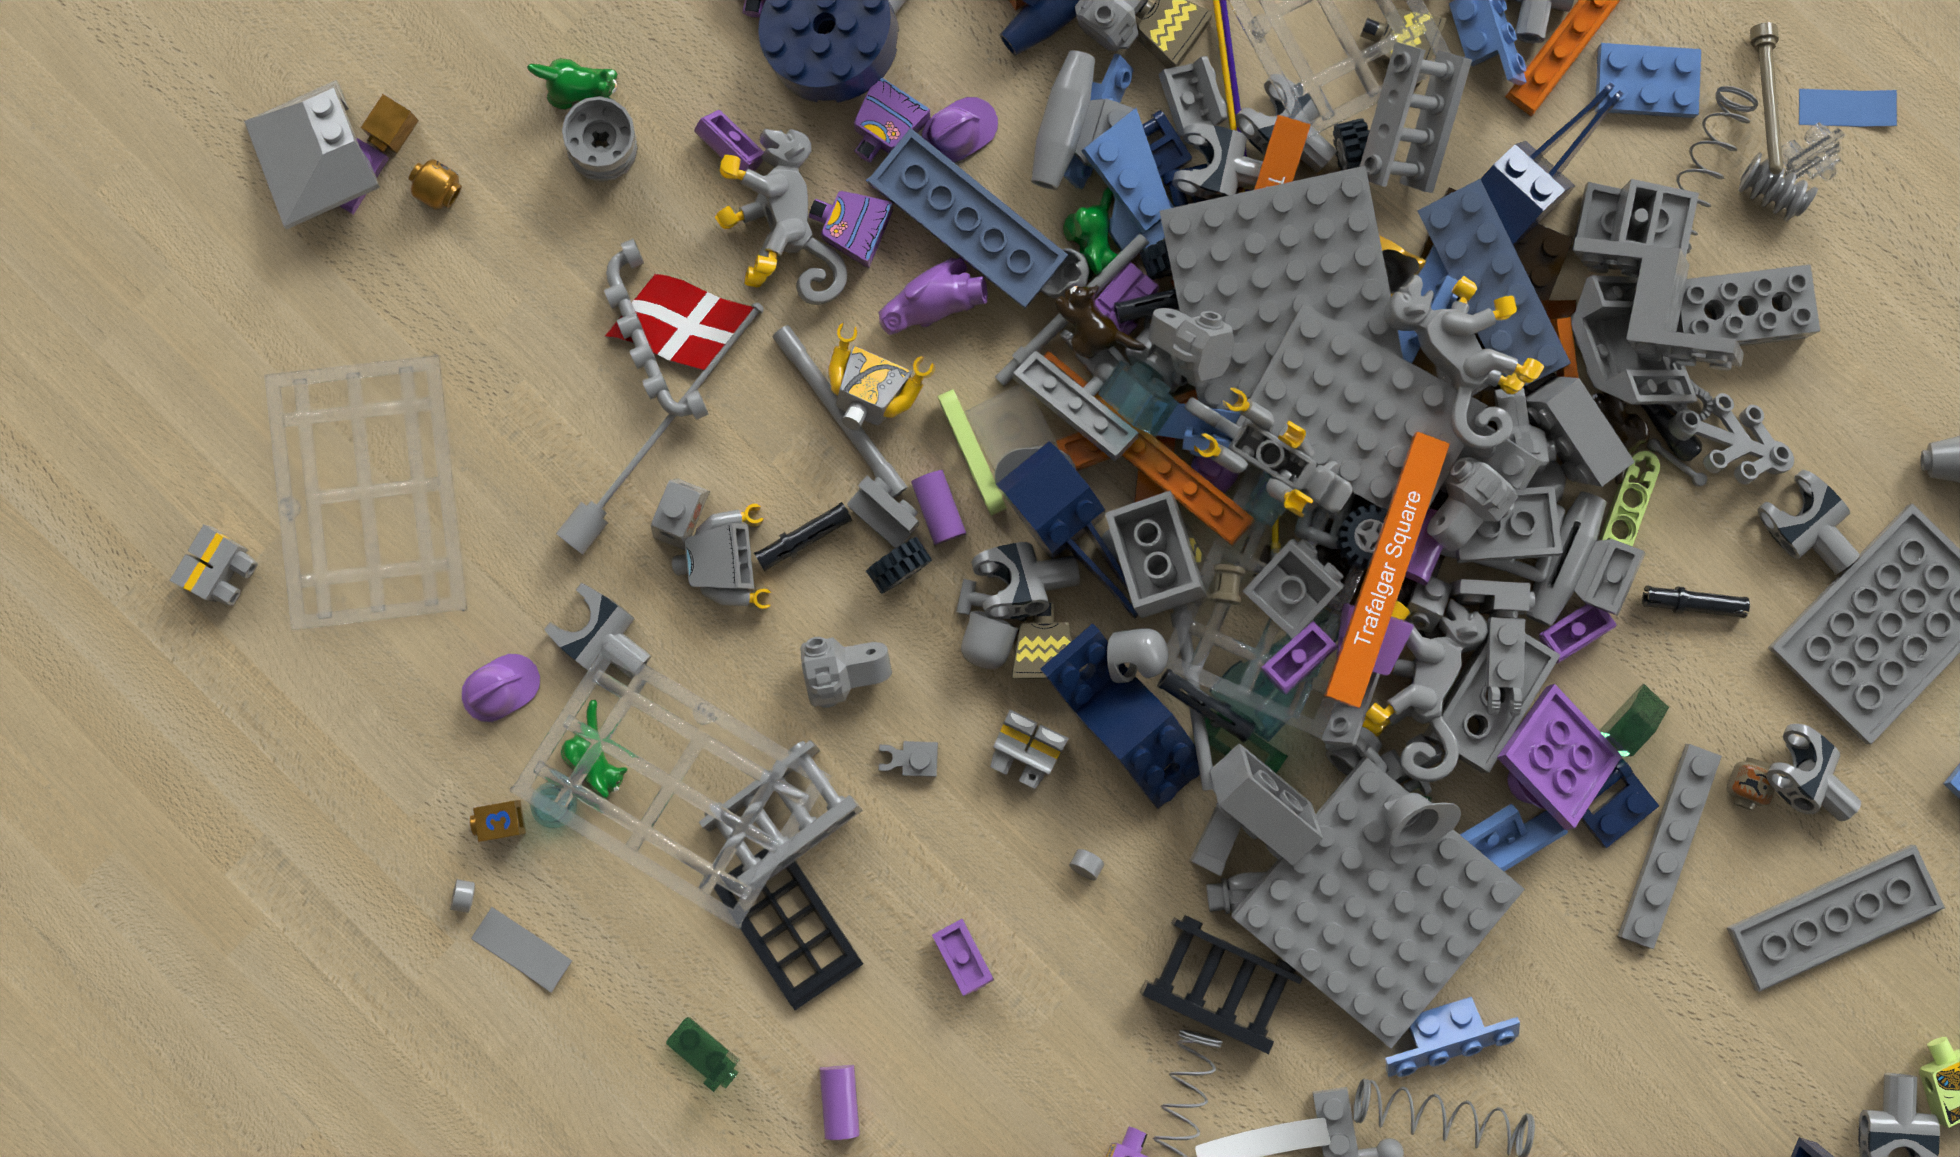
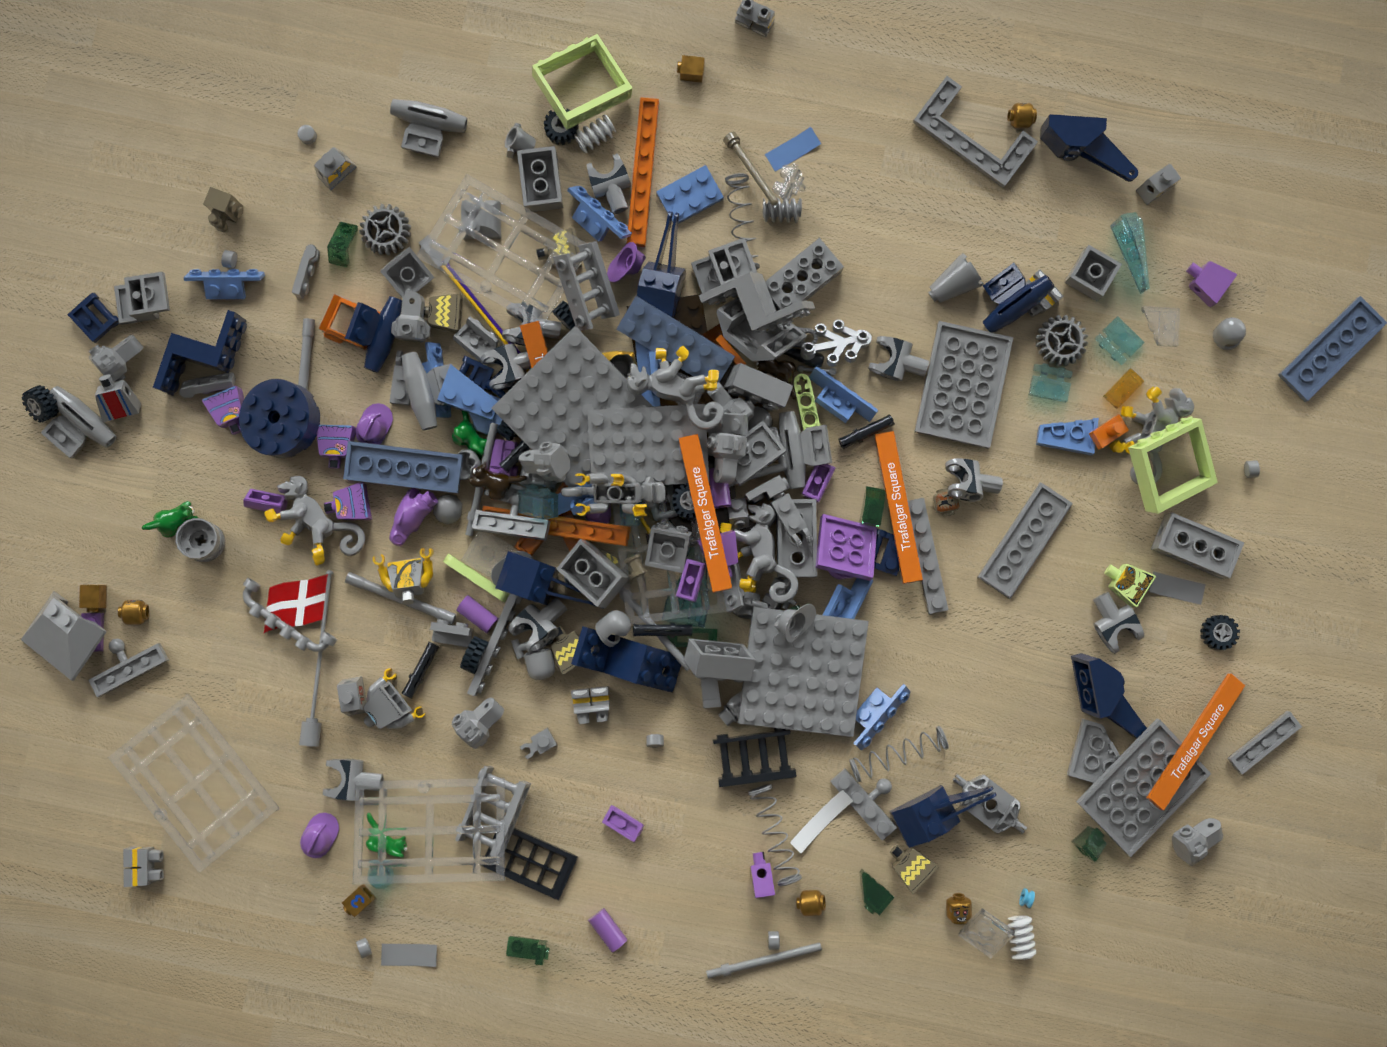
camera: 30 degrees left, 0 degrees up
none -> light grey plate [89,639,169,697]
none -> light grey hinge [389,351,411,406]
none -> light grey hair [433,494,463,524]
none -> light grey plate [467,594,522,696]
none -> medium lavender piece [607,242,646,282]
none -> medium blue bracket [809,366,878,423]
none -> orange tile [874,431,923,584]

